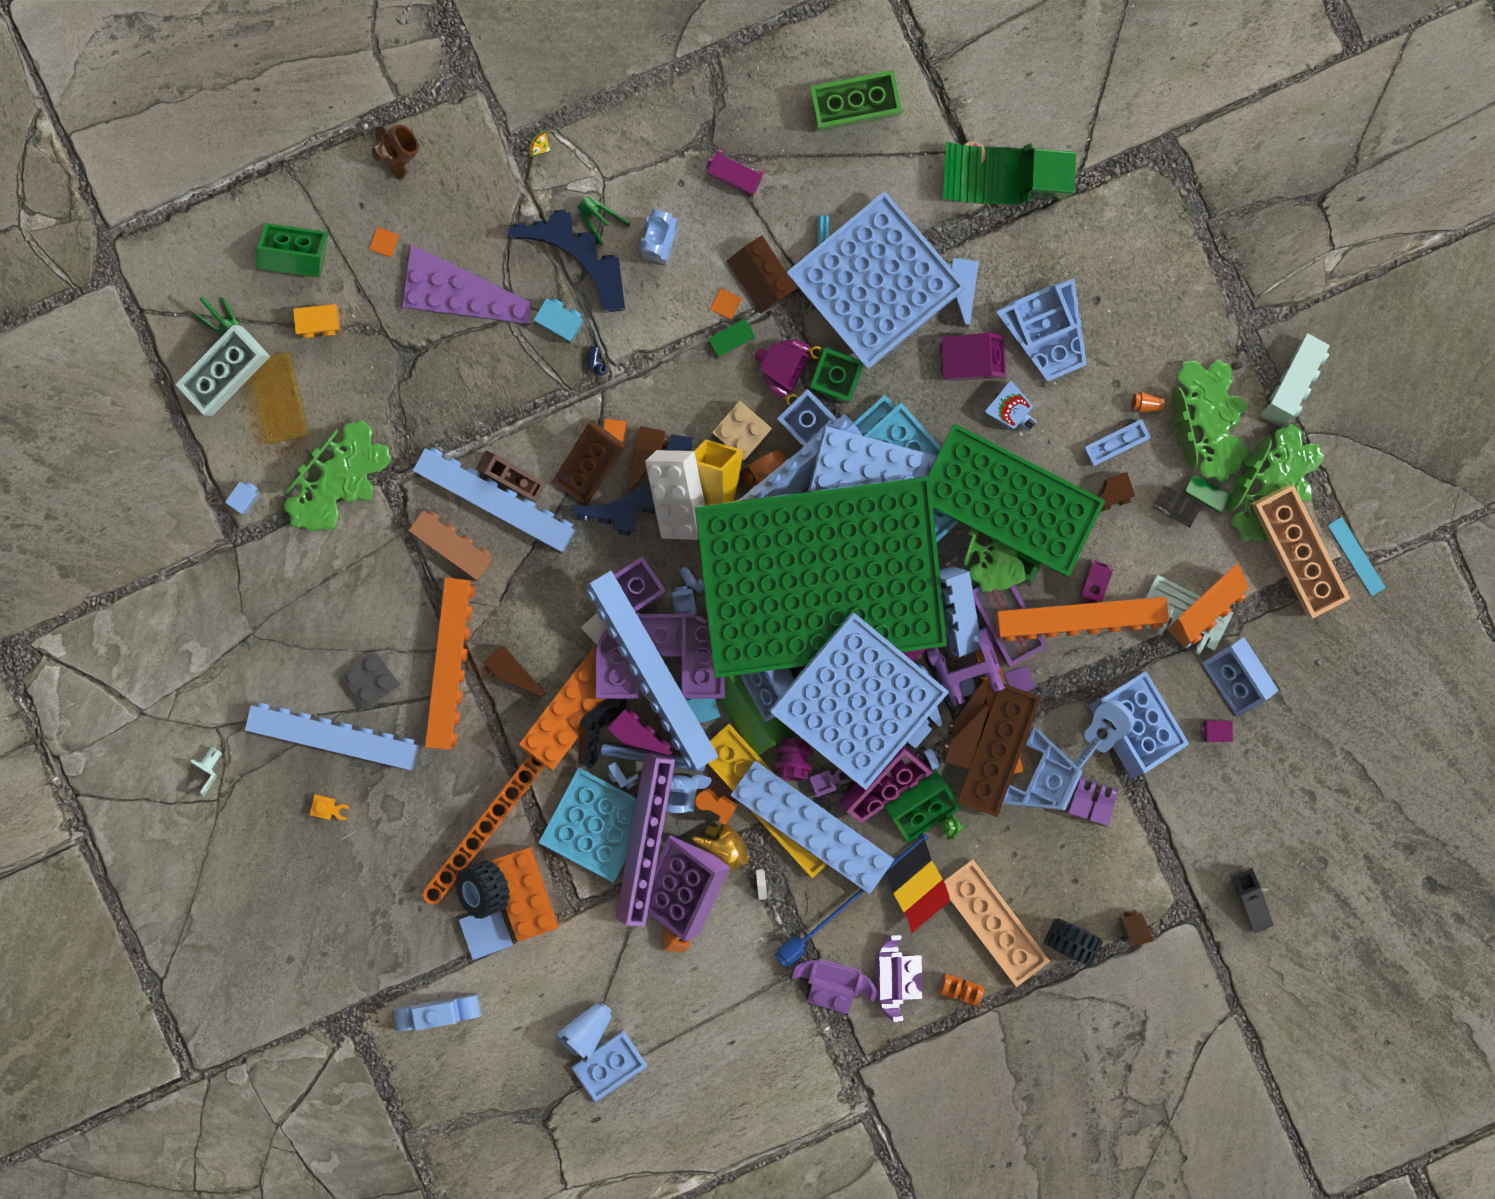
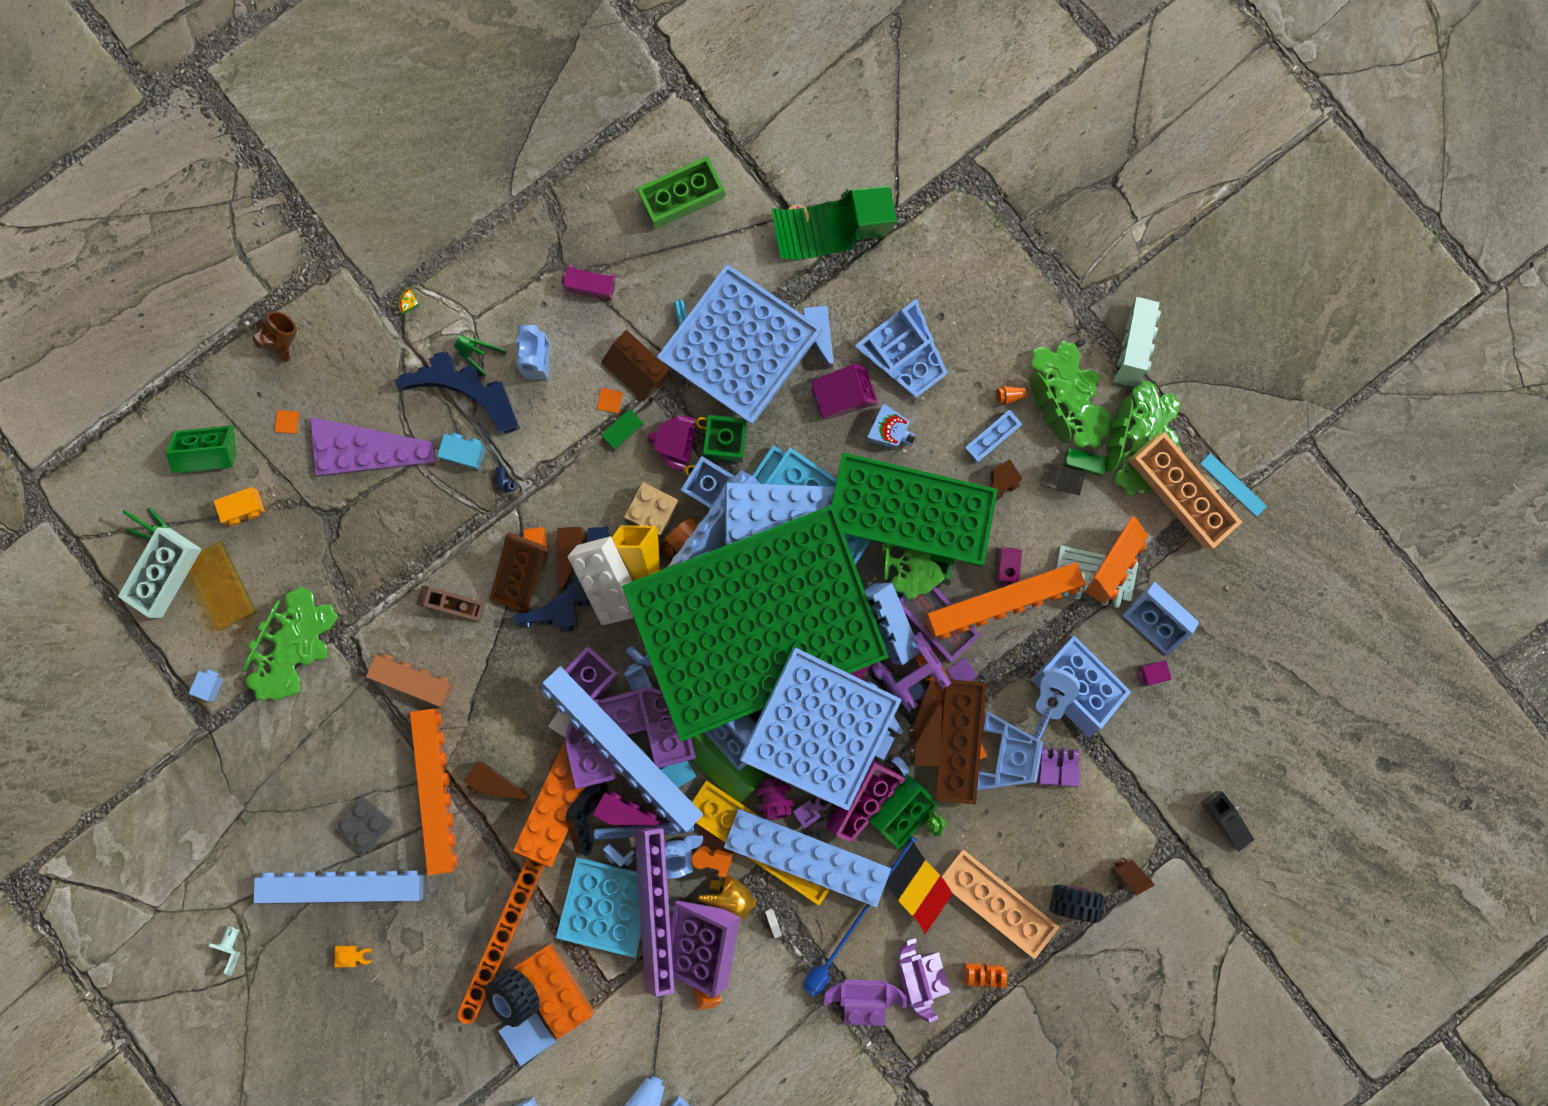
camera: 20 degrees left, 5 degrees down
light blue brick [413,447,575,553] -> none

